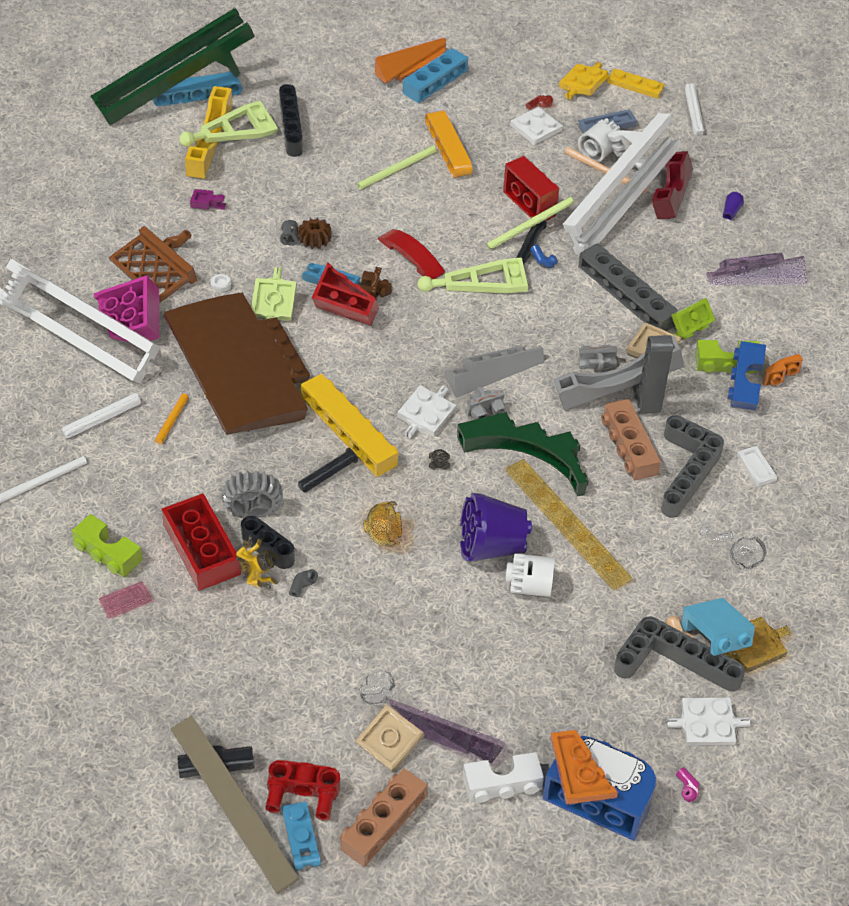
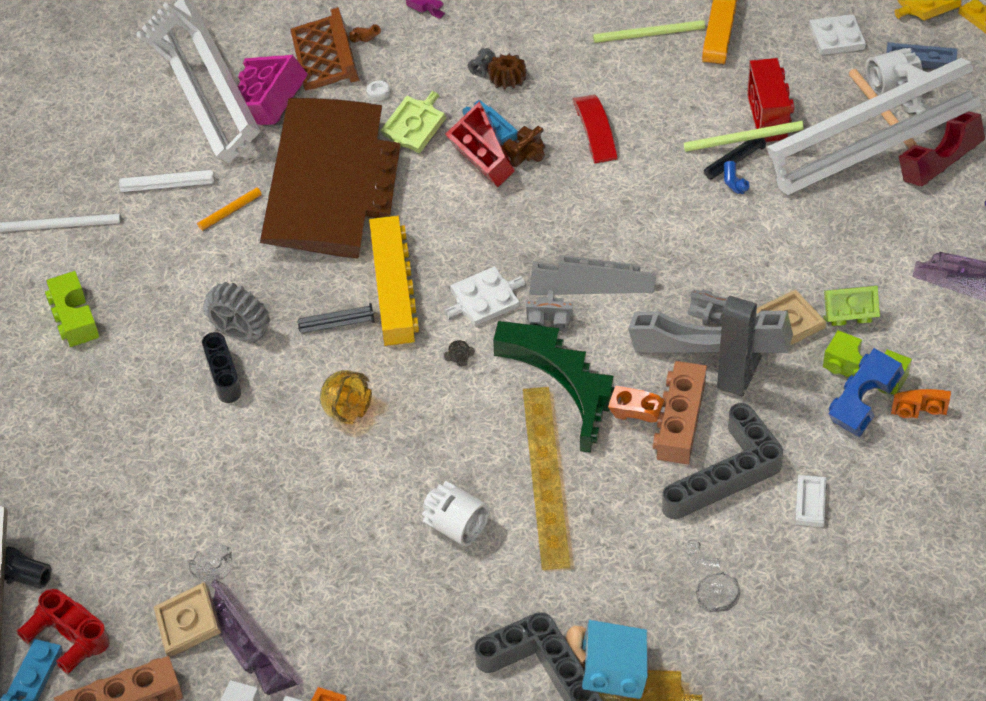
camera: 35 degrees right, 0 degrees up
clear pink tile [99,581,152,619] -> none
red brick [161,493,241,591] -> none
animal [236,536,278,590] -> none
dark grey arm [289,569,318,597] -> none
yellowish green plate [417,258,528,293] -> none
dark purple cone [460,492,532,562] -> none
clear red arm [526,95,554,111] -> none
dark grey brick [578,243,678,331] -> none
none -> orange leg [608,386,664,422]

